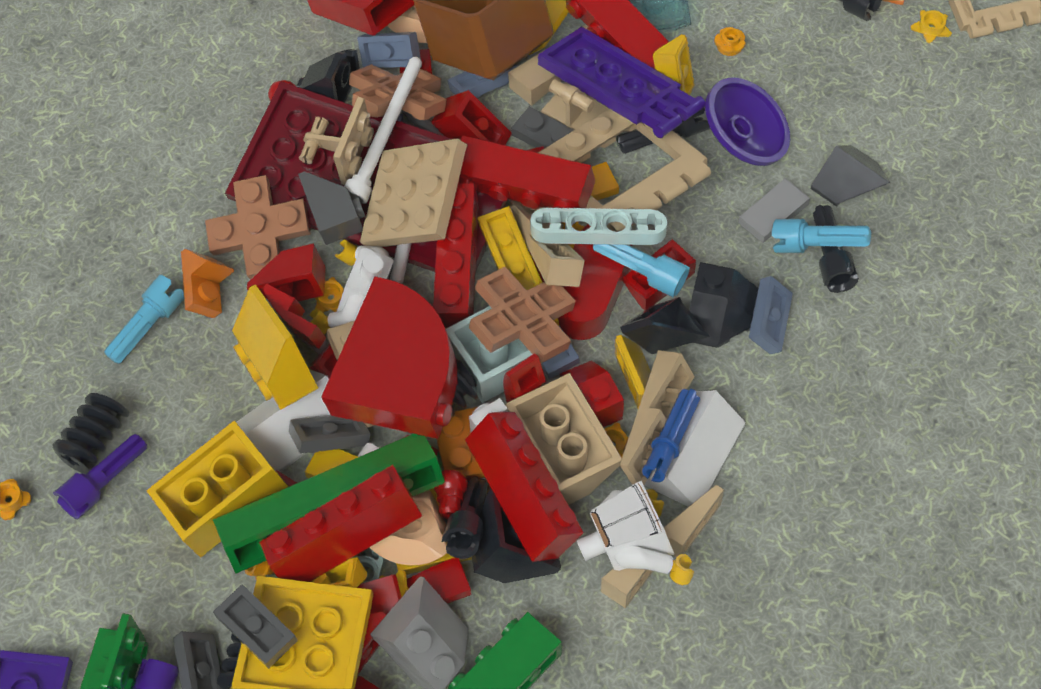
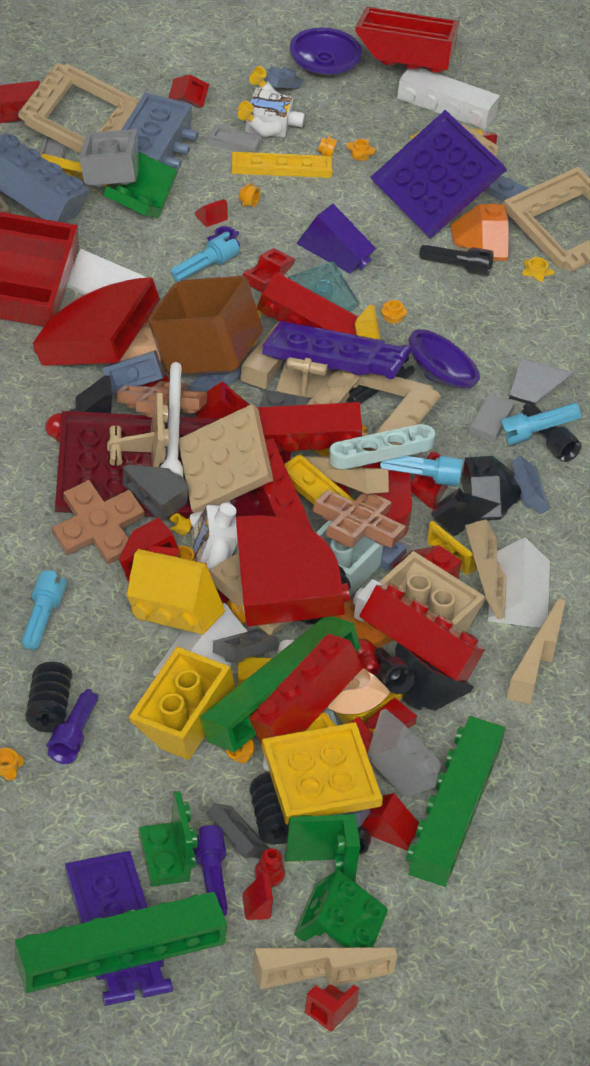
camera: 30 degrees left, 15 degrees down
orange slope [181,249,234,318] -> none
dark grey plate [213,584,298,669] -> none
red slope [503,353,546,403] -> none
white torso [576,481,694,585] -> none
blue axle [642,389,700,482] -> none

